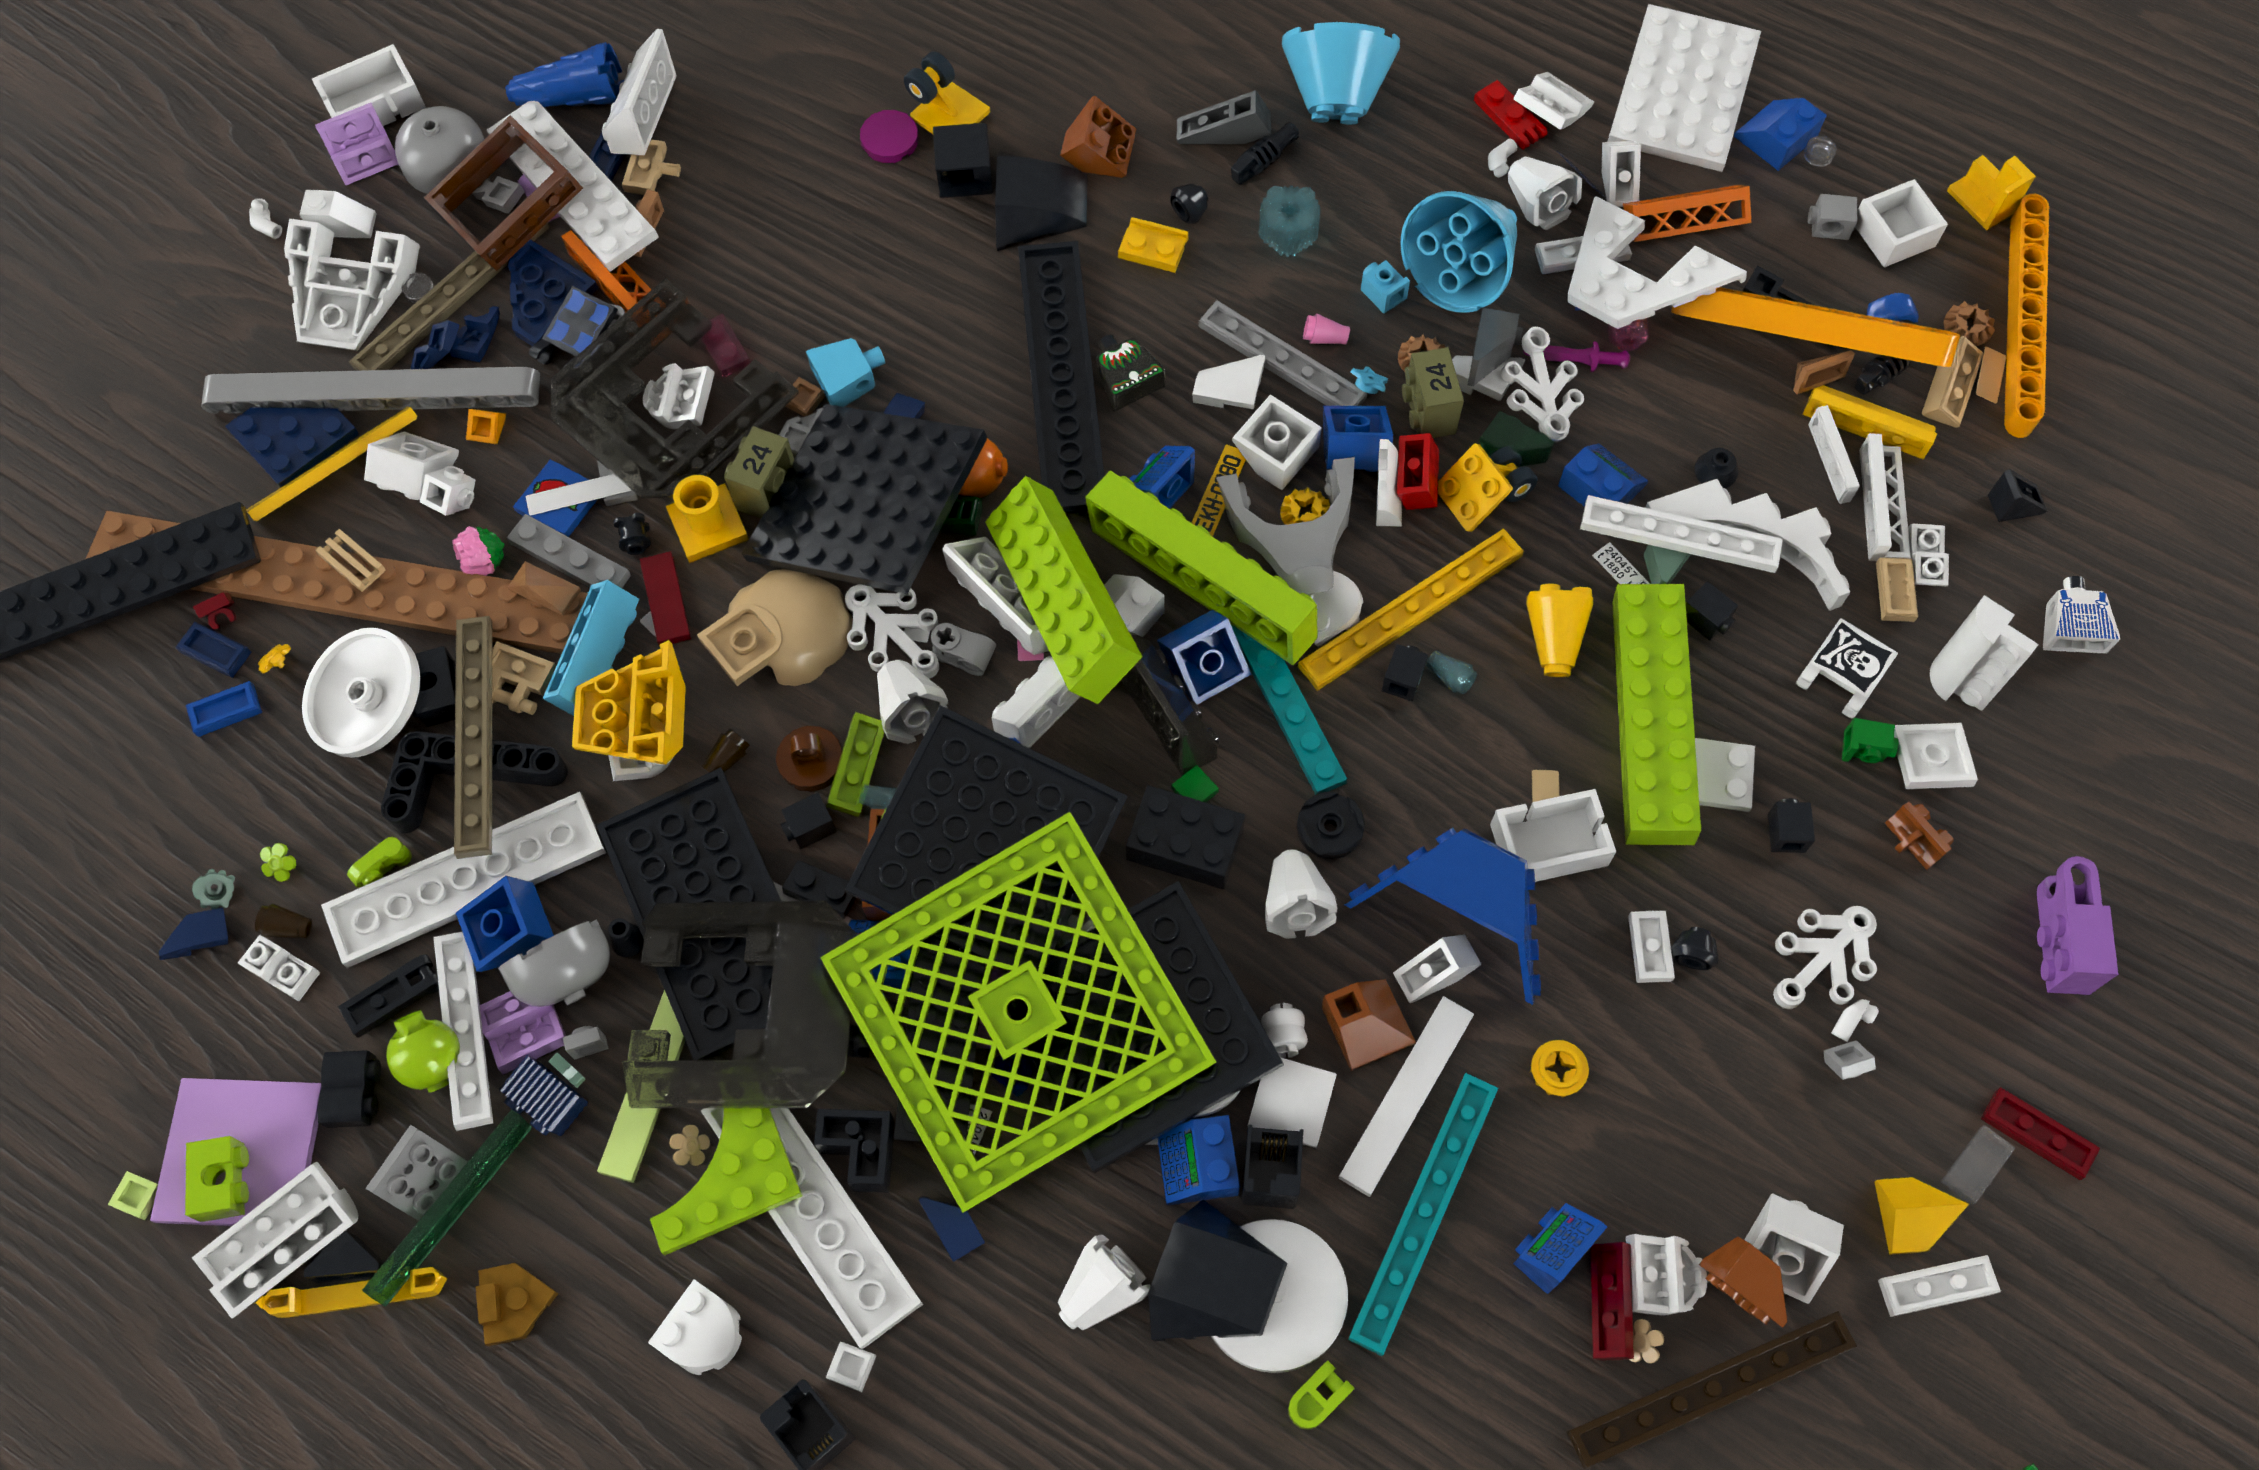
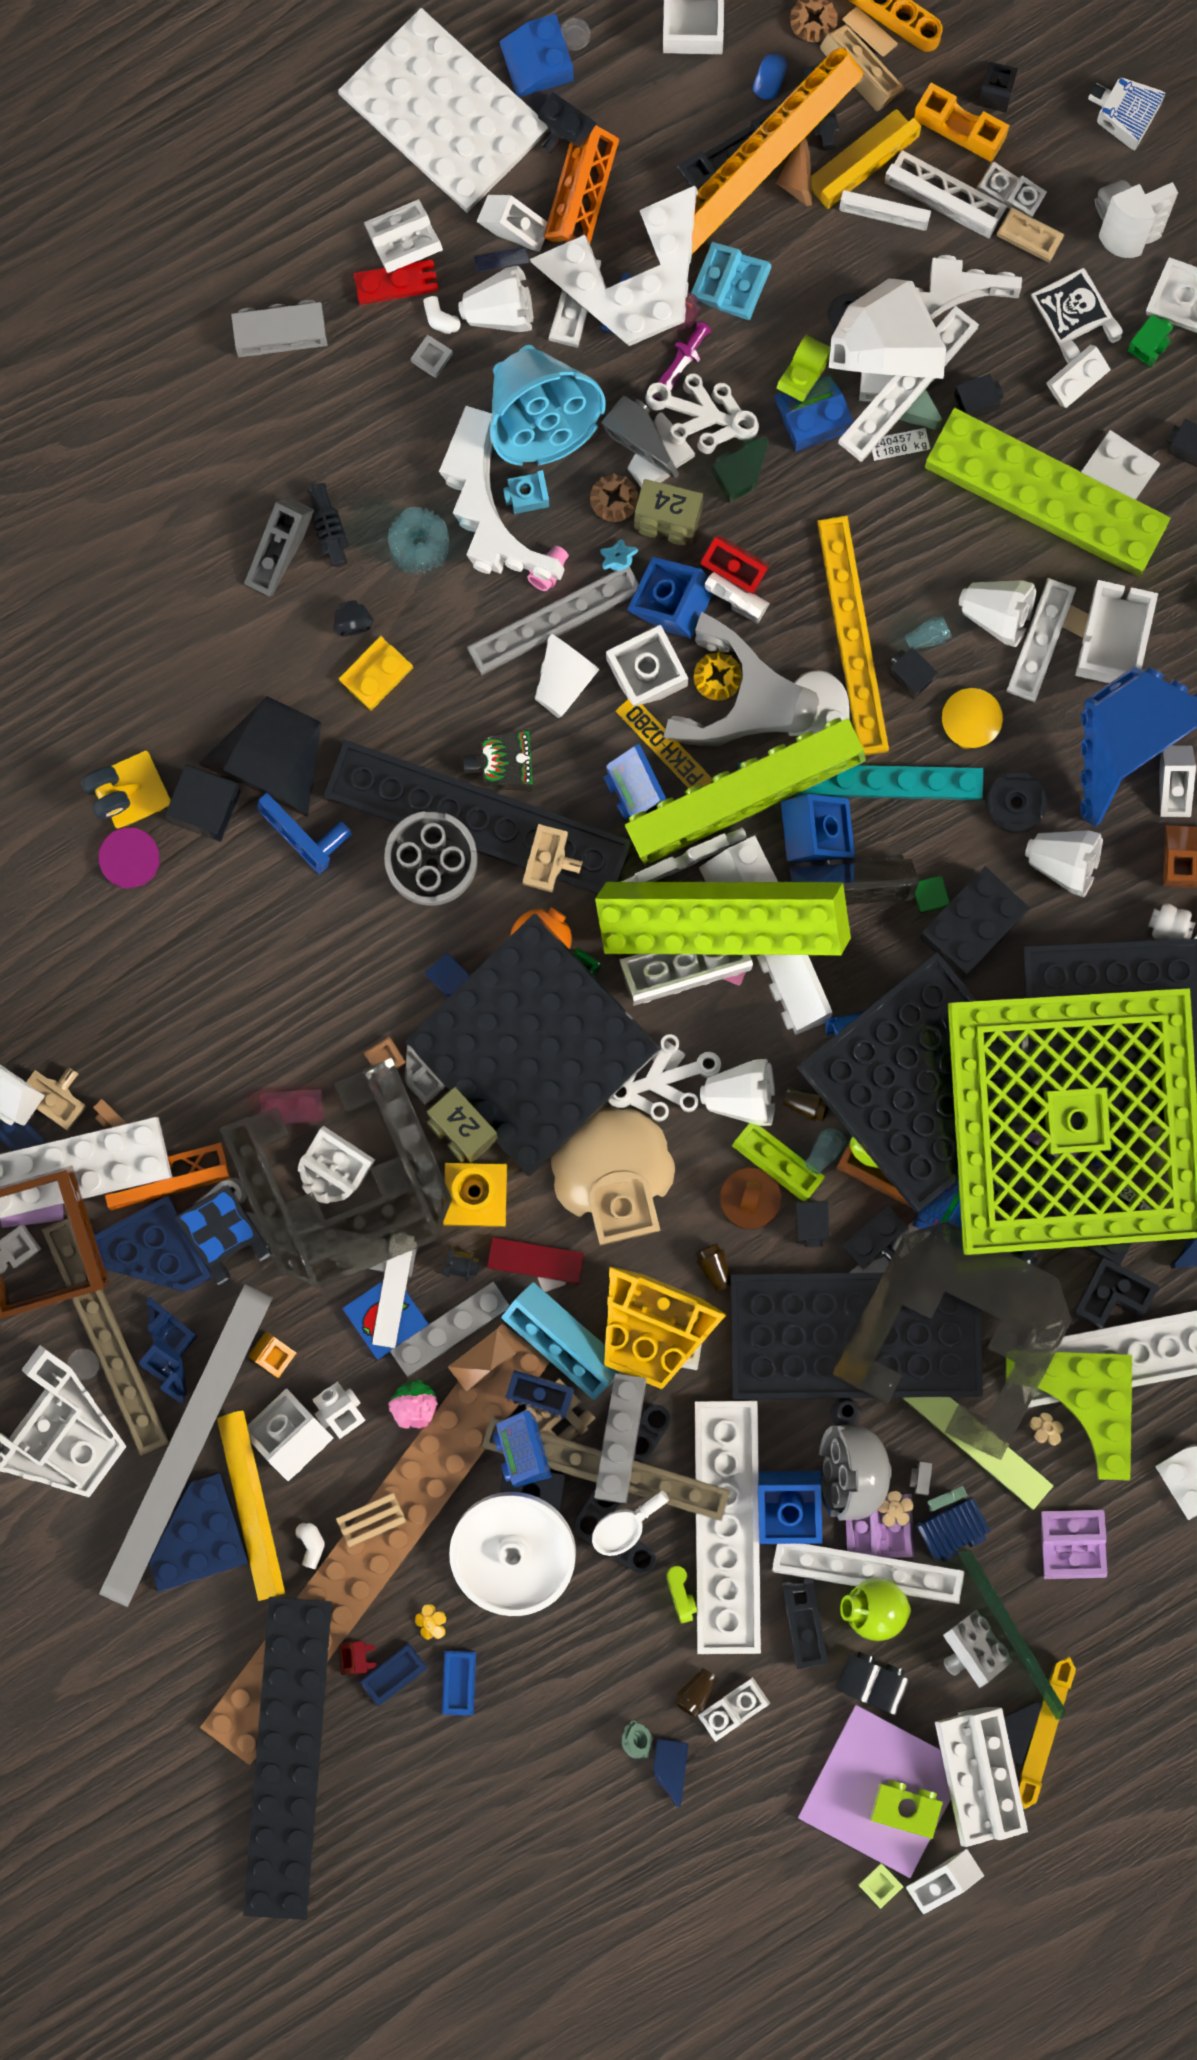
camera: 65 degrees left, 15 degrees up
lime plant [260,843,296,882] -> none
pearl gold plate [476,1263,559,1346] -> none
medium azure torso [806,338,886,407] -> none
light grey piece [931,623,997,676] -> none
dark orange slope [1060,96,1137,178] -> none
medium azure cone [1282,22,1400,125] -> none
yellow plate [1438,443,1538,532] -> none
yellow cone [1526,584,1593,677] -> none
light grey brick [1808,194,1857,240] -> none
none -> light grey brick [231,300,328,358]
none -> blue piece [257,793,352,875]
none -> white arm [296,1523,325,1570]
none -> light grey cylinder [384,811,477,906]
none -> light grey plate [411,335,453,378]
none -> white arch [439,406,565,581]
none -> blue slope [493,1410,552,1487]
none -> dark blue brick [506,1370,575,1419]
none -> tan plate [522,824,583,892]
none -> black plate [537,92,597,153]
none -> white piece [592,1491,669,1556]
none -> light grey plate [594,1373,647,1504]
none -> white piece [622,827,747,882]
none -> medium azure slope [690,242,772,320]
none -> lime plate [776,334,831,402]
none -> white brick [829,278,946,379]
none -> tan plant [878,1491,913,1527]
none -> white slope [906,1849,984,1914]
none -> light orange arch [914,83,1010,163]
none -> yellow dish [942,688,1003,749]
none -> white cone [959,580,1036,647]
none -> white tile [1006,578,1076,702]
none -> lavender slope [1041,1510,1108,1579]
none -> white plate [1046,345,1111,408]

